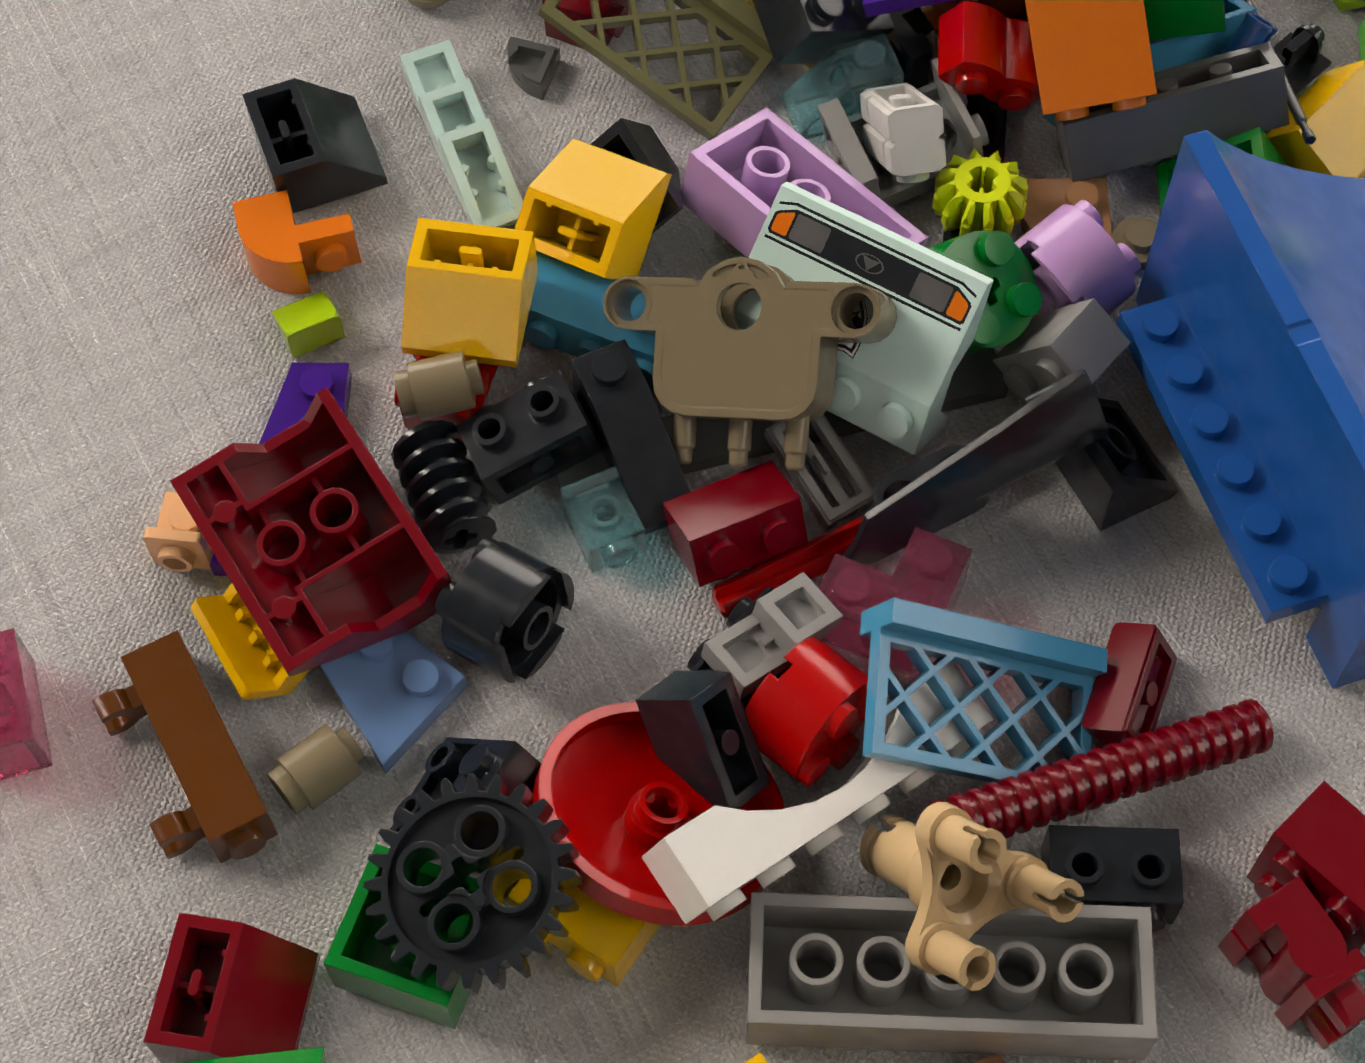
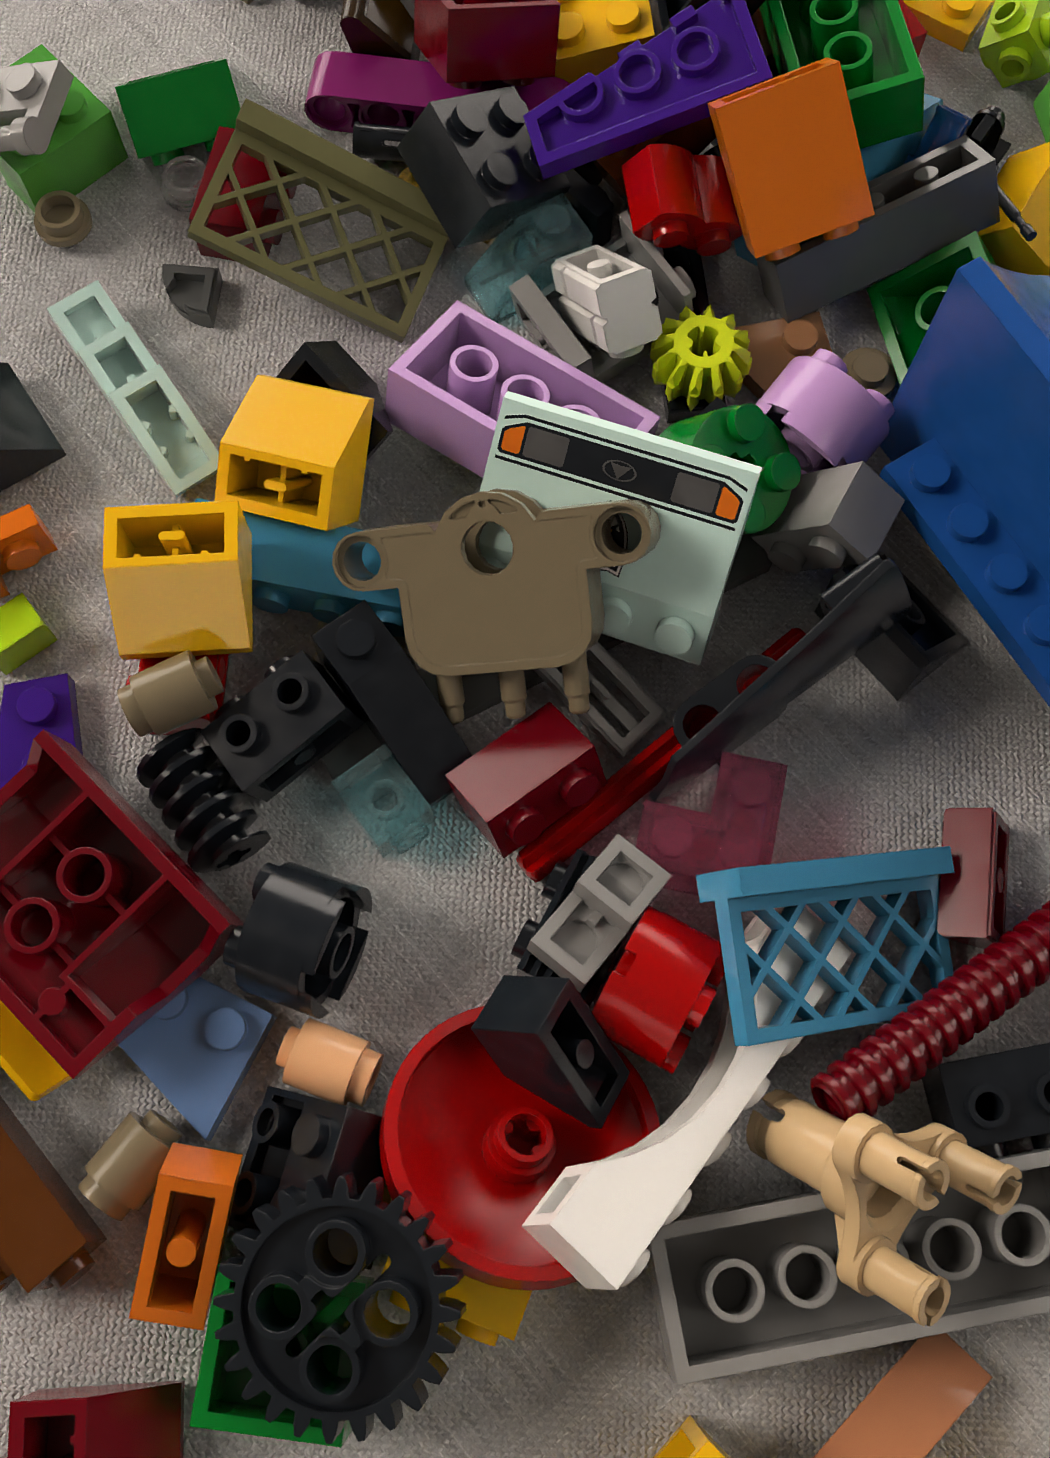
camera: 15 degrees left, 10 degrees up
none -> orange brick [129,1142,243,1331]
none -> light nougat brick [276,1018,384,1107]

